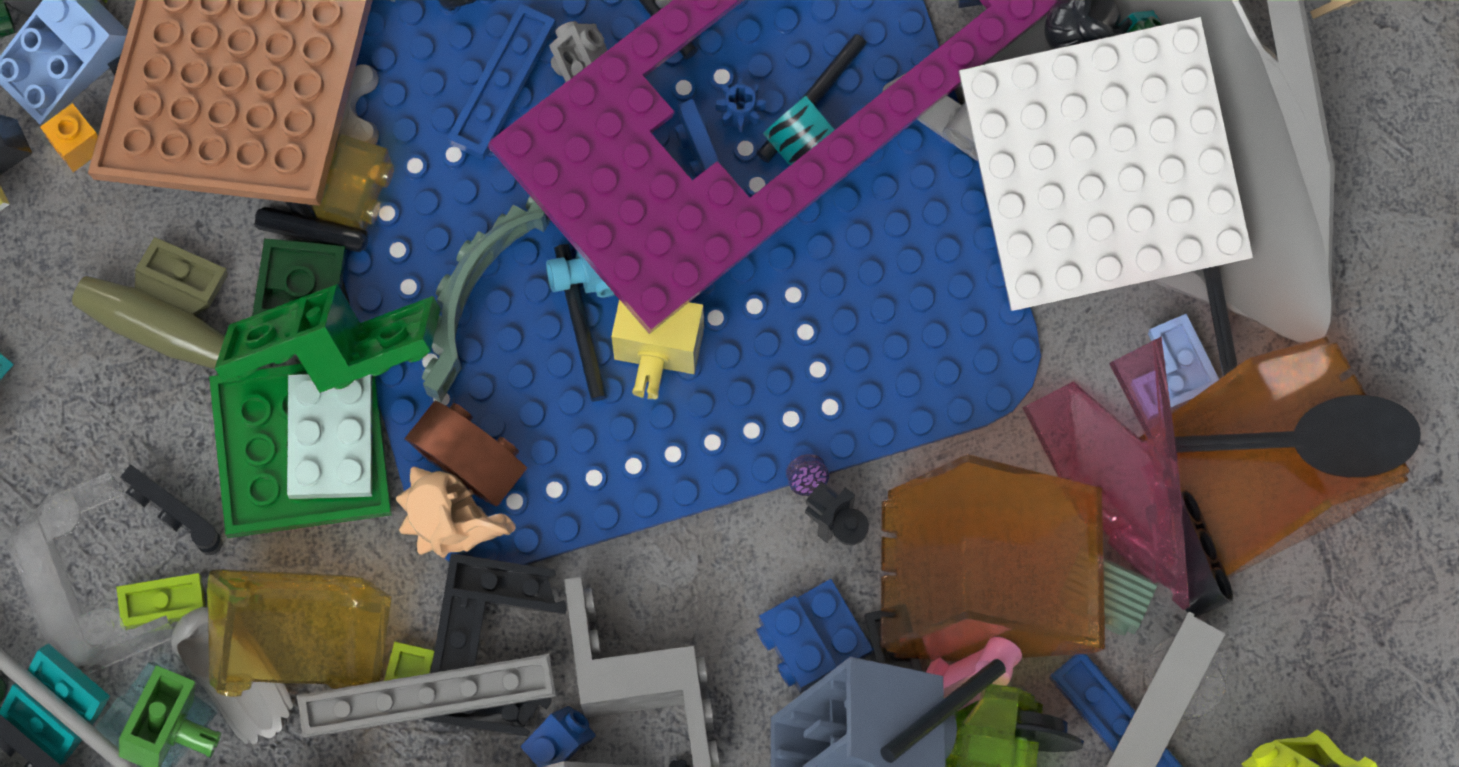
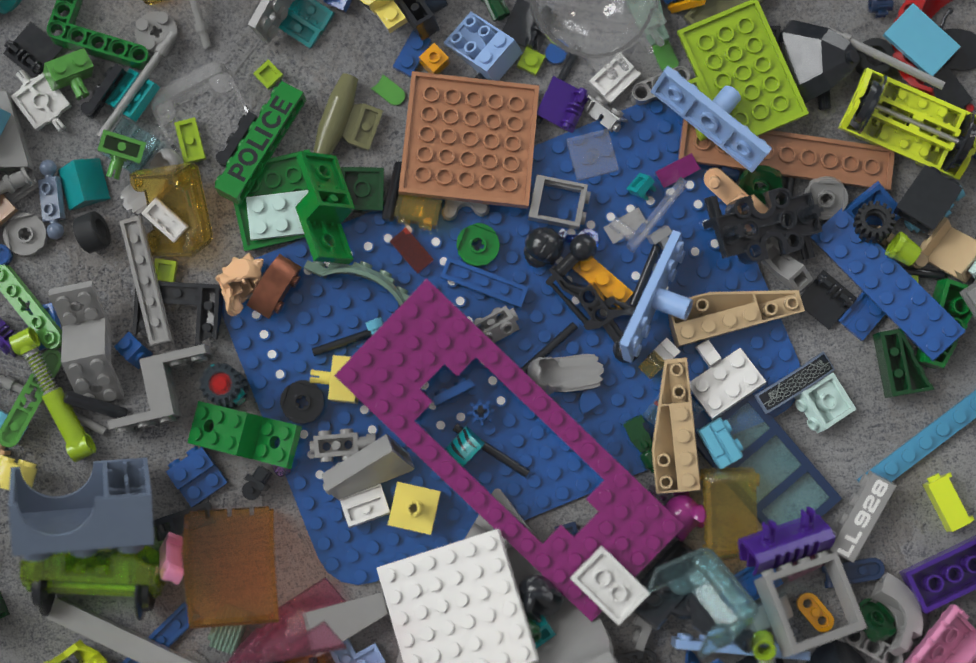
camera: 85 degrees right, 10 degrees up
black bar [880,659,1006,763] -> none
none -> white plate [141,197,189,243]
none -> green bracket [187,401,302,469]
none -> black plate [200,363,249,409]
none -> green brick [215,81,306,206]
none -> lime plate [253,59,284,91]
none -> black plate [280,380,325,424]
none -> light grey slope [303,593,388,657]
none -> light grey brick [310,428,376,462]
none -> light grey slope [322,434,414,500]
none -> white plate [340,483,390,528]
none -> bright green piece [371,74,405,106]
none -> light yellow brick [388,482,441,535]
none -> clear red tile [389,227,434,274]
none -> blue plate [393,30,432,78]
none -> green plate [456,223,500,267]

